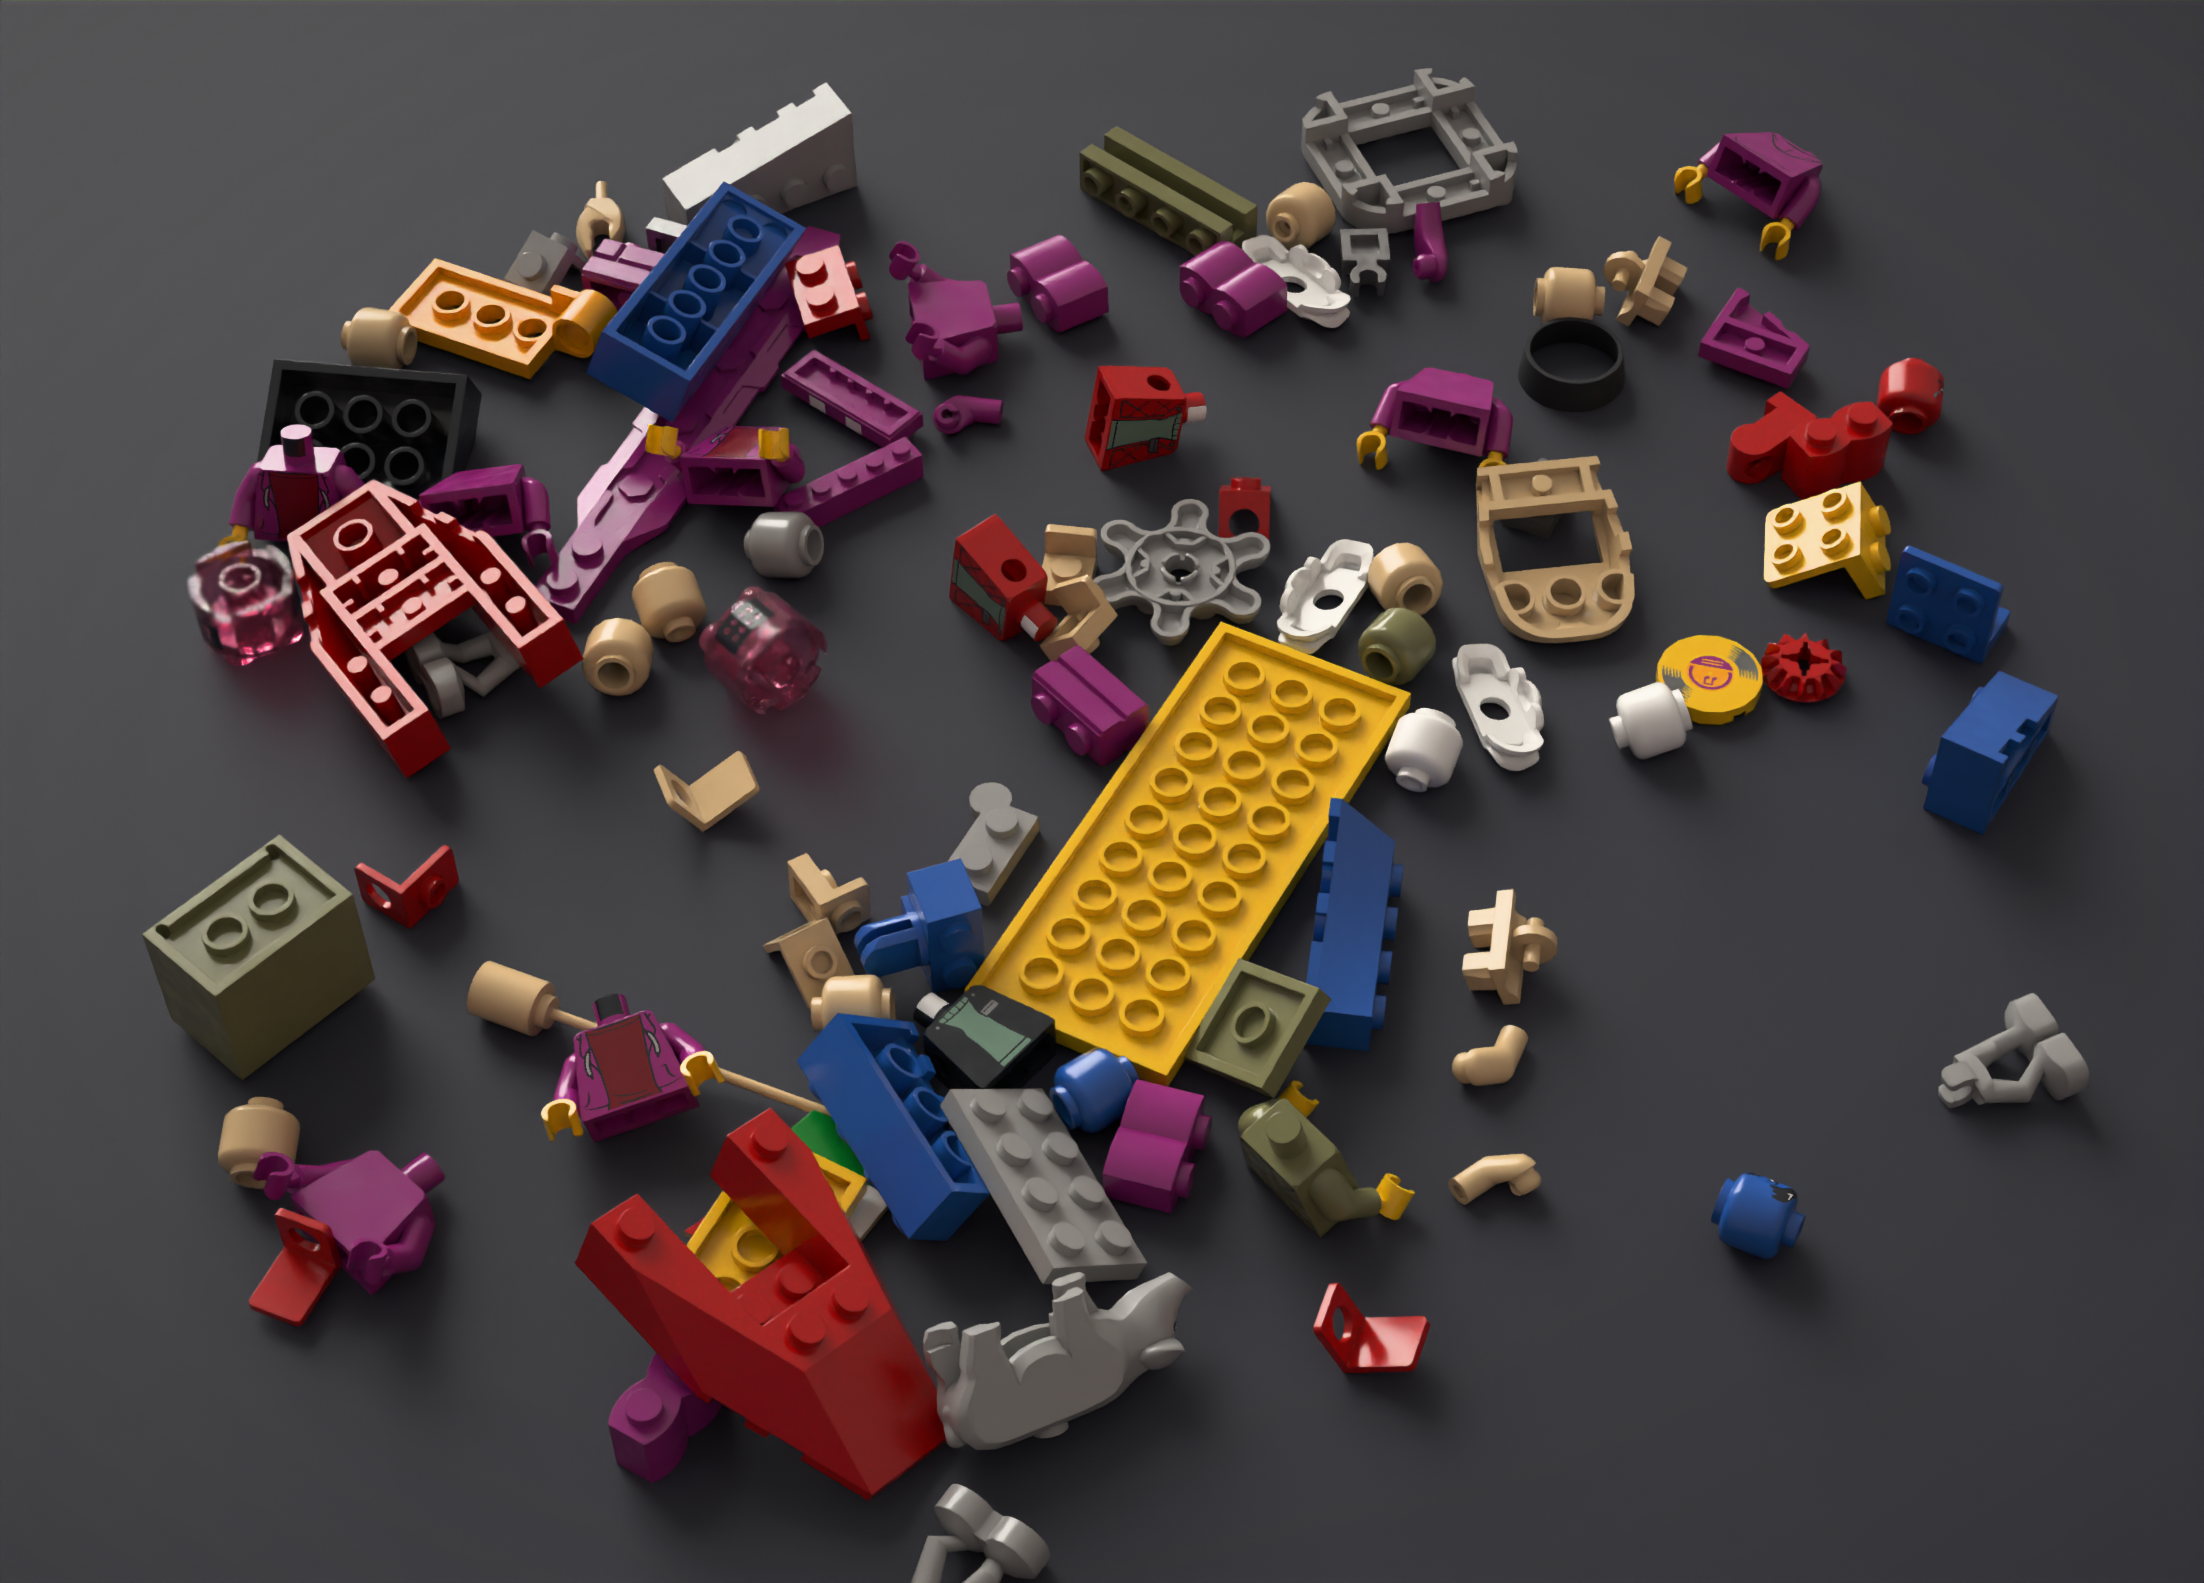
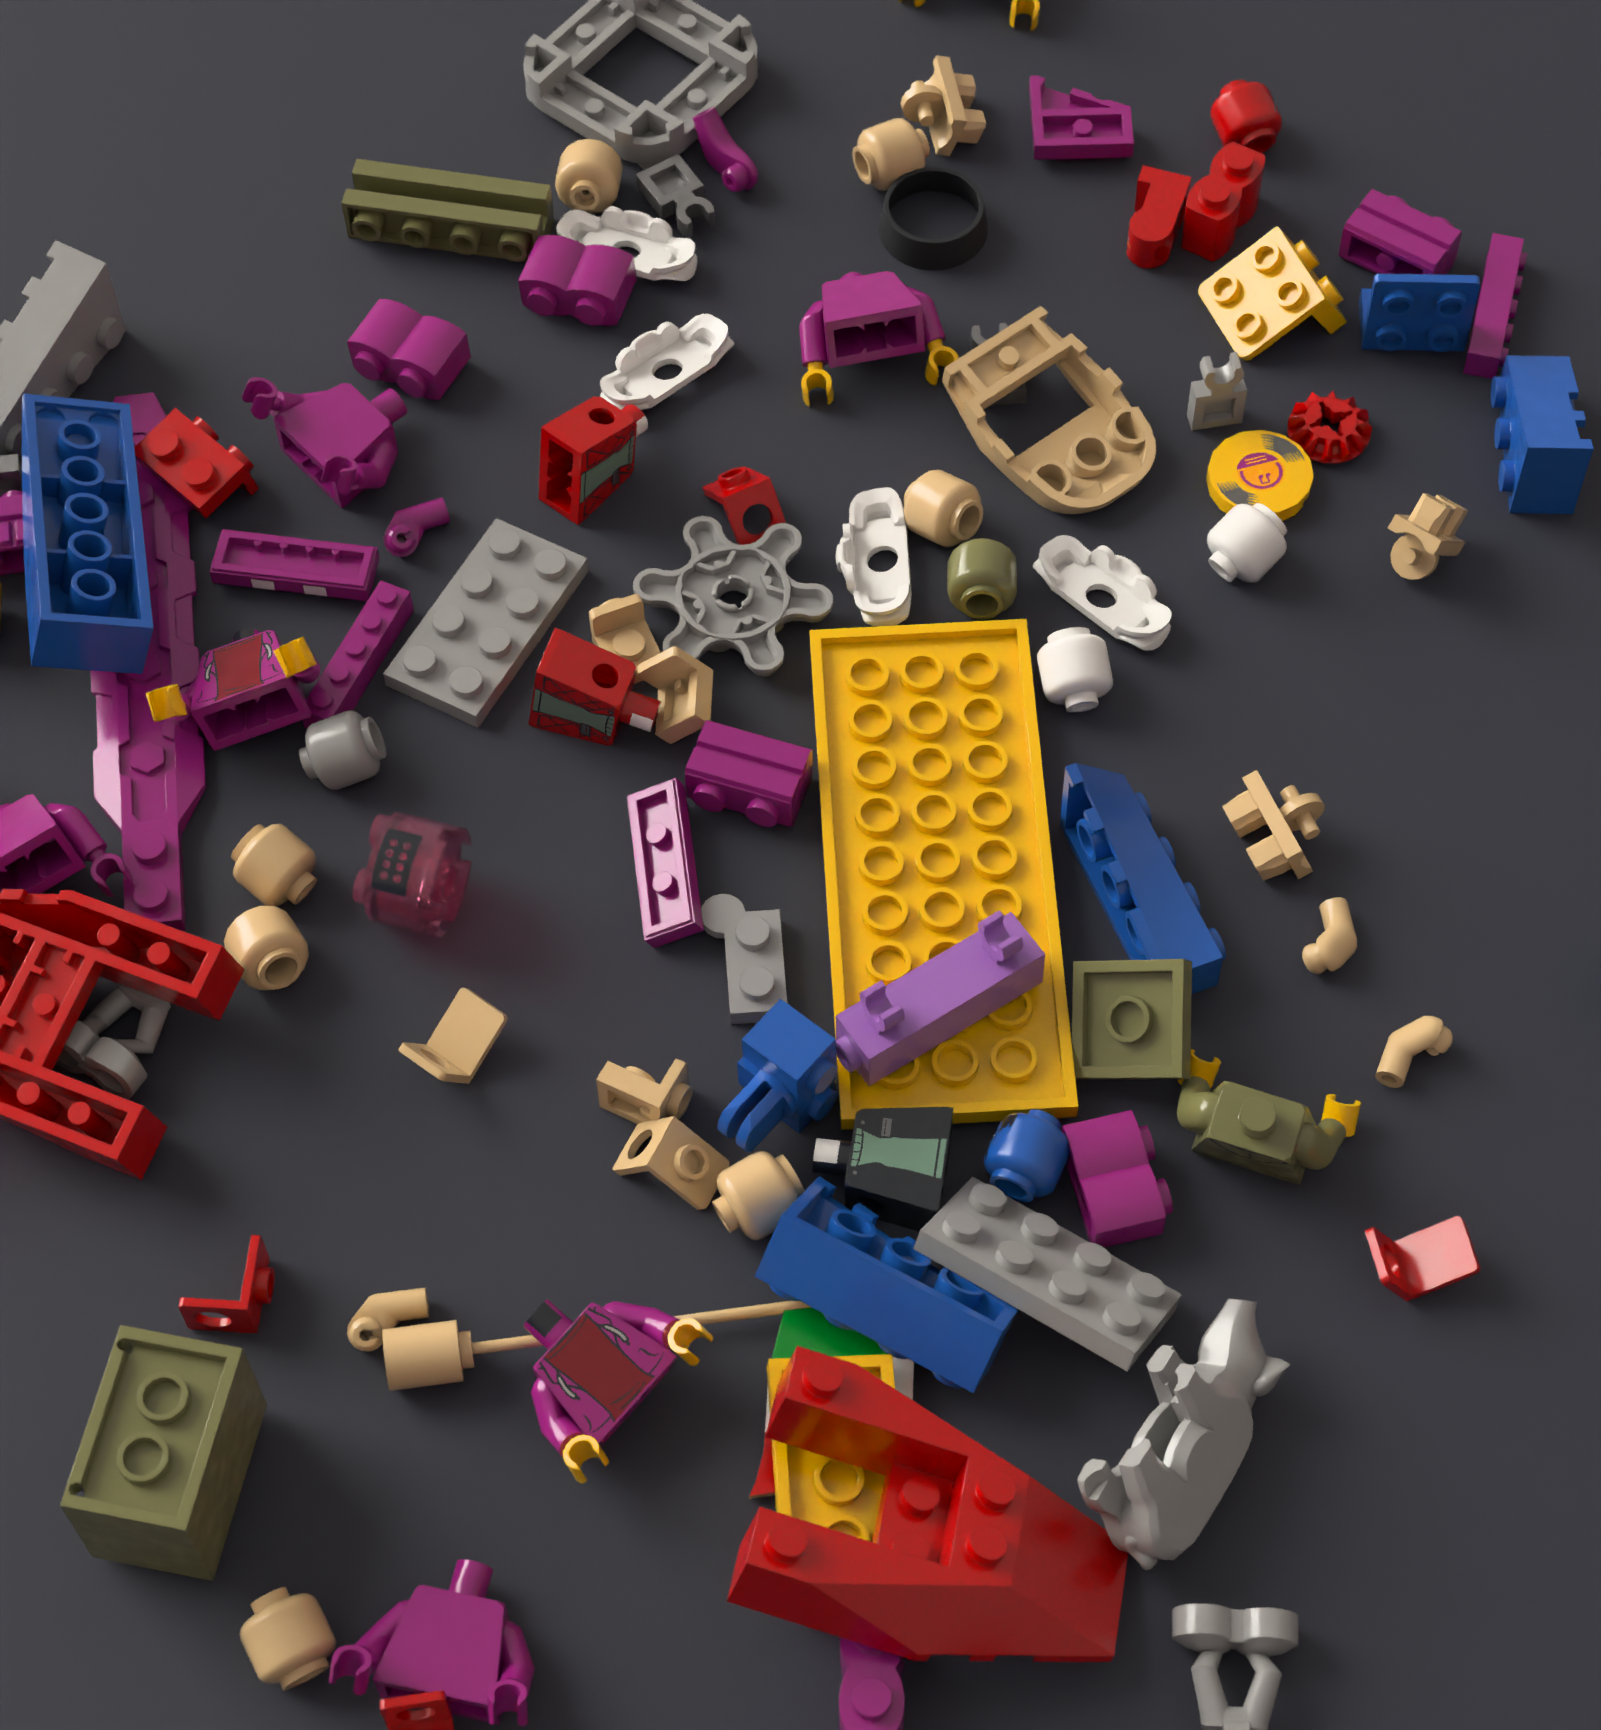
camera: 30 degrees left, 10 degrees up
none -> tan arm [347,1287,429,1352]
none -> light grey plate [383,518,589,728]
none -> white piece [600,314,734,410]
none -> tile [627,778,704,948]
none -> medium lavender brick [836,910,1045,1086]
none -> light grey plate [1187,352,1247,431]
none -> magenta brick [1338,189,1462,275]
none -> tan hips [1388,493,1468,580]
none -> magenta piece [1463,233,1527,379]

